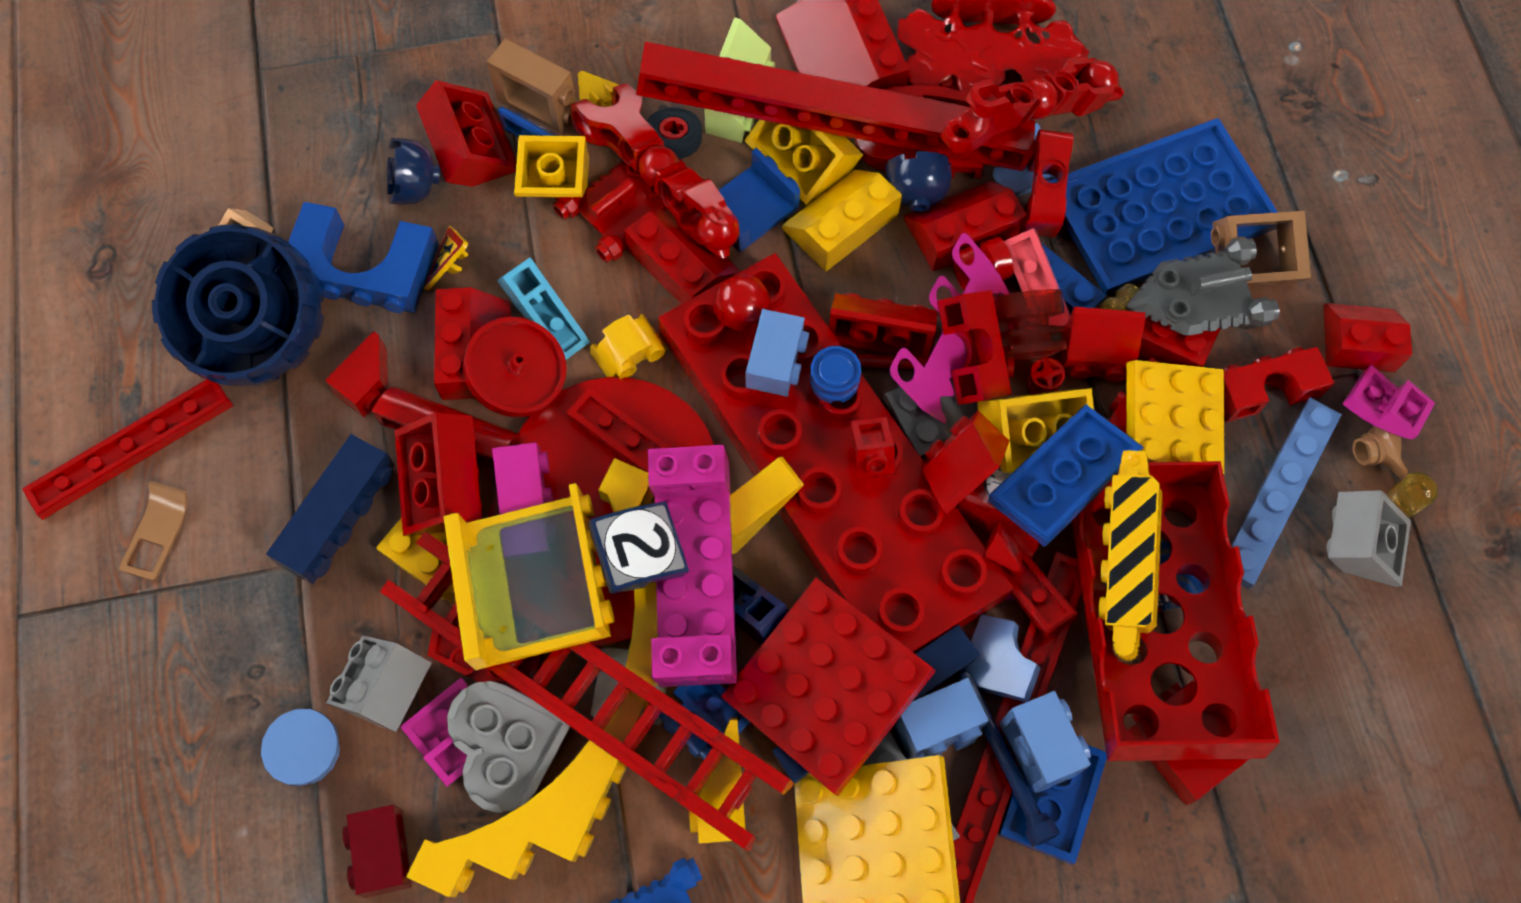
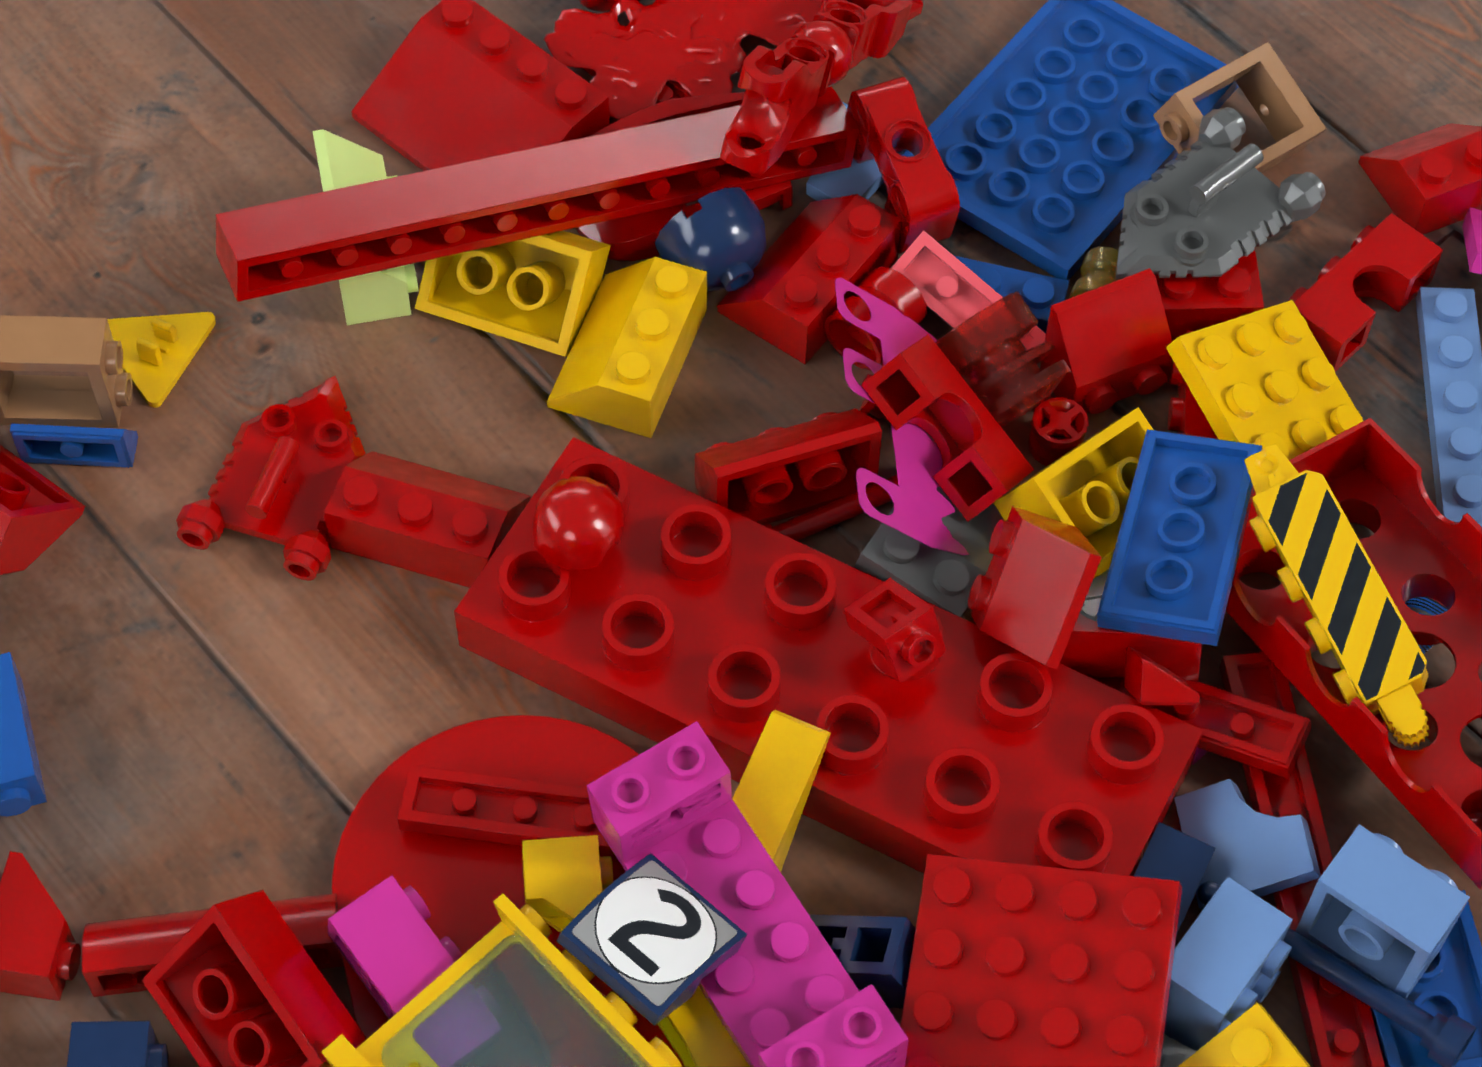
camera: 30 degrees left, 10 degrees down
yellow piece [423,226,468,291] -> none
red slope [434,287,511,400] -> none
red piece [463,317,567,417] -> none
medium azure slope [497,257,590,360] -> none
yellow slope [514,135,589,197] -> none
red piece [570,83,740,259] -> none
yellow cylinder [590,314,669,379] -> none
black bush [647,107,702,159] -> none
blue panel [718,148,800,253] -> none
medium blue brick [746,309,809,397] -> none
blue wheel [810,346,861,404] -> none

